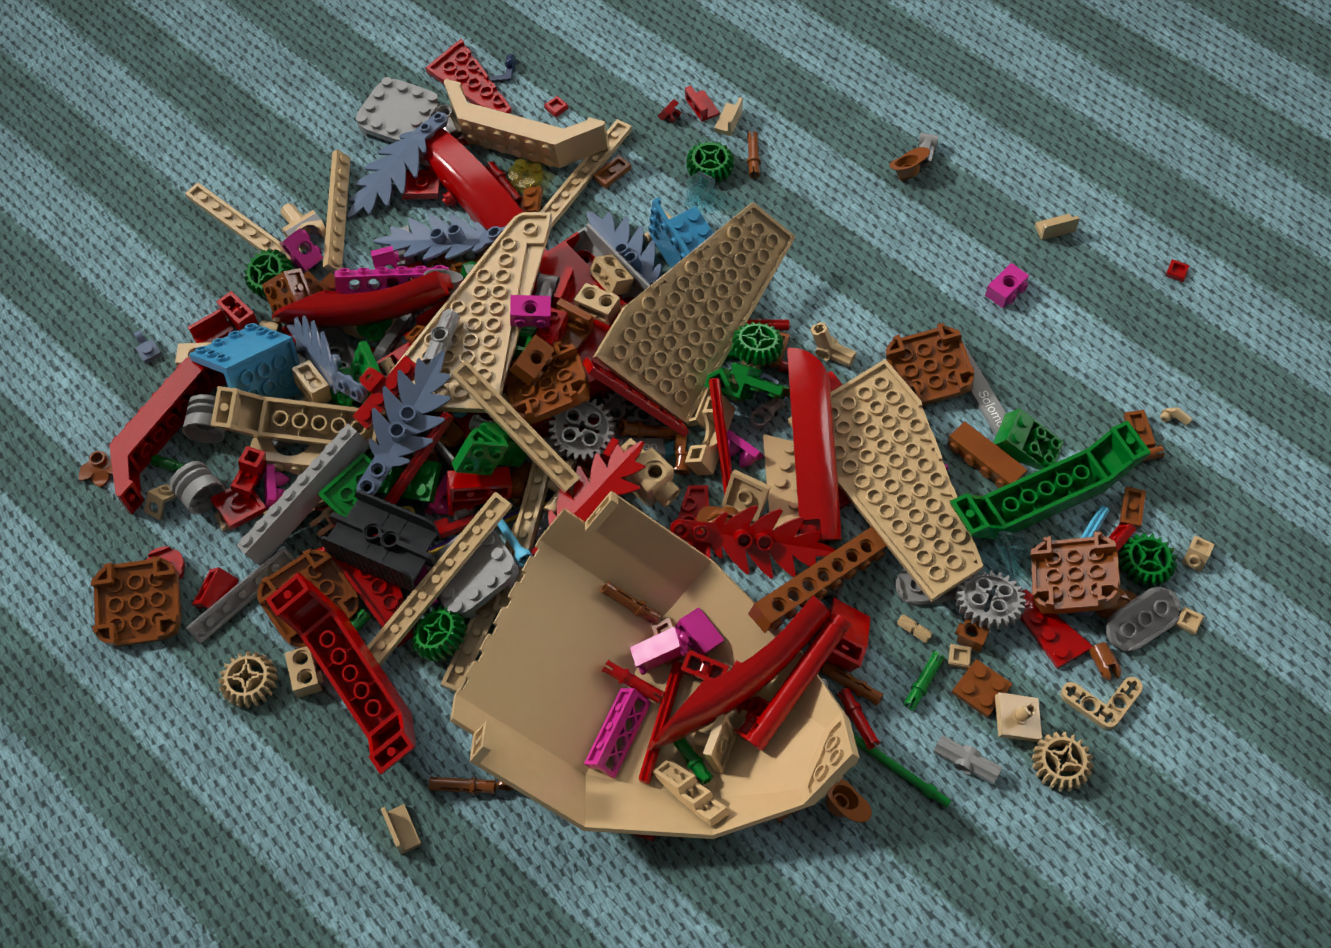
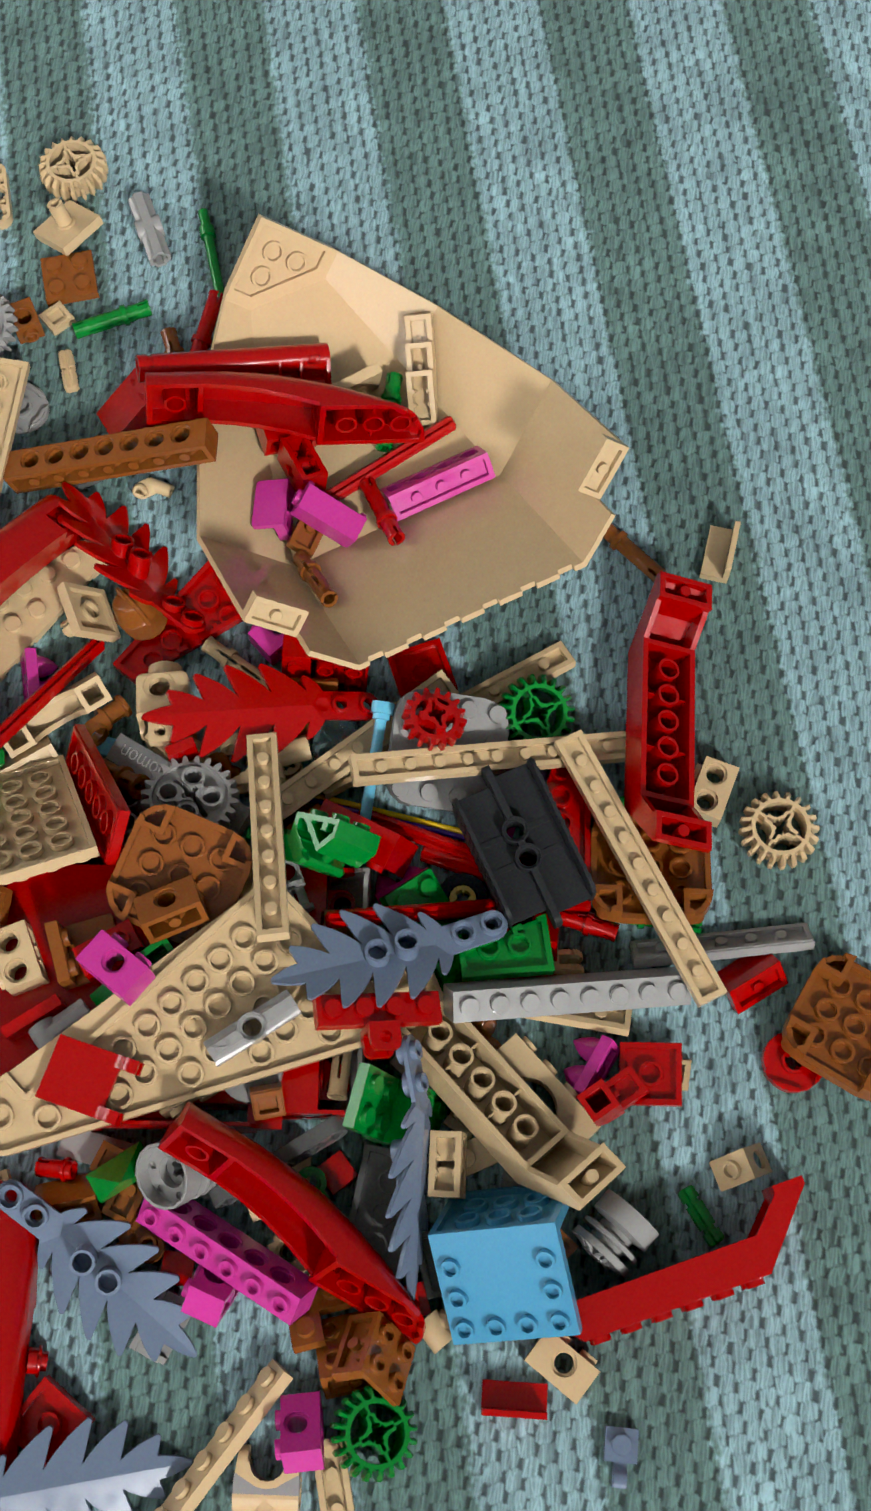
camera: 140 degrees left, 10 degrees up
dark orange plate [79,451,113,487] -> none
light grey wheel [169,461,225,515] -> none
red brick [216,291,259,331] -> none
none -> red flag [35,1034,145,1127]
none -> red gear [401,688,467,751]
none -> tan plate [554,730,727,1008]

